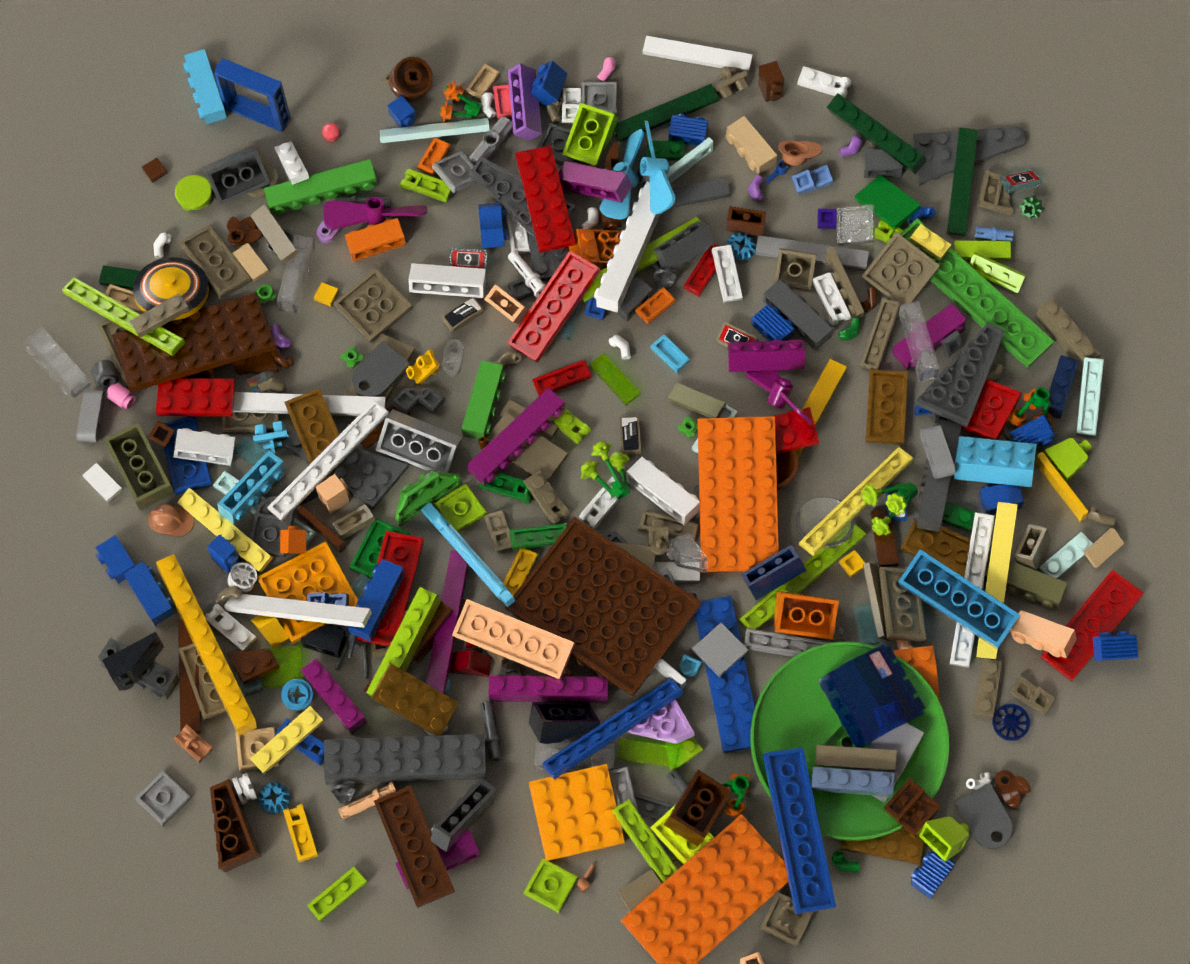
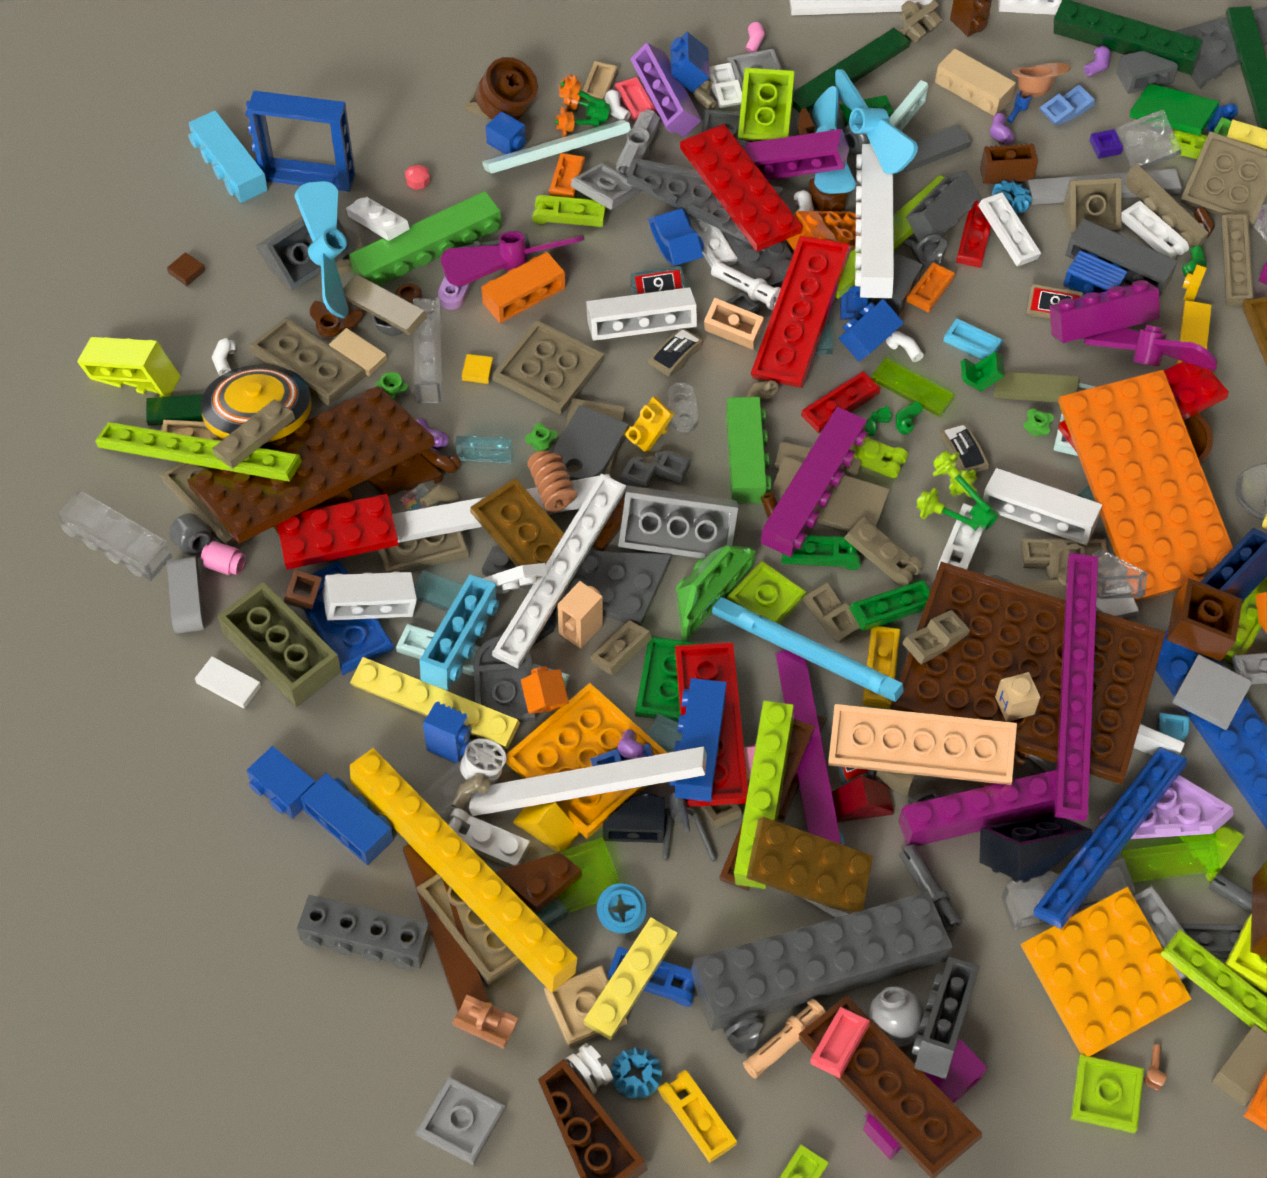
camera: 20 degrees left, 10 degrees down
black slope [102,632,164,691] -> none
nougat piece [148,504,194,536] -> none
lime tile [175,175,212,211] -> none
medium azure hips [253,421,289,453] -> none
reddish brown tile [298,505,345,553] -> none
magenta brick [301,658,367,735] -> none
blue brick [668,114,708,146] -> none
none -> neon yellow wedge [77,337,181,397]
none -> medium azure piece [295,181,349,318]
none -> reddish brown tile [395,283,422,307]
none -> clear light blue plate [456,435,513,463]
none -> white plate [482,563,547,594]
none -> nougat piece [527,451,577,513]
none -> medium lavender arm [618,730,646,760]
none -> coral tile [811,1007,870,1078]
none -> blue brick [838,299,904,362]
none -> green piece [865,405,892,436]
none -> light grey piece [869,987,923,1047]
none -> green arm [895,401,923,435]
none -> dark tan slope [902,610,970,664]
none -> green bracket [961,351,1005,392]
none -> tan brick [995,672,1041,722]
none -> magenta plate [1054,553,1098,821]
none -> reddish brown brick [1166,578,1242,662]
none -> yellow plate [1182,265,1207,302]

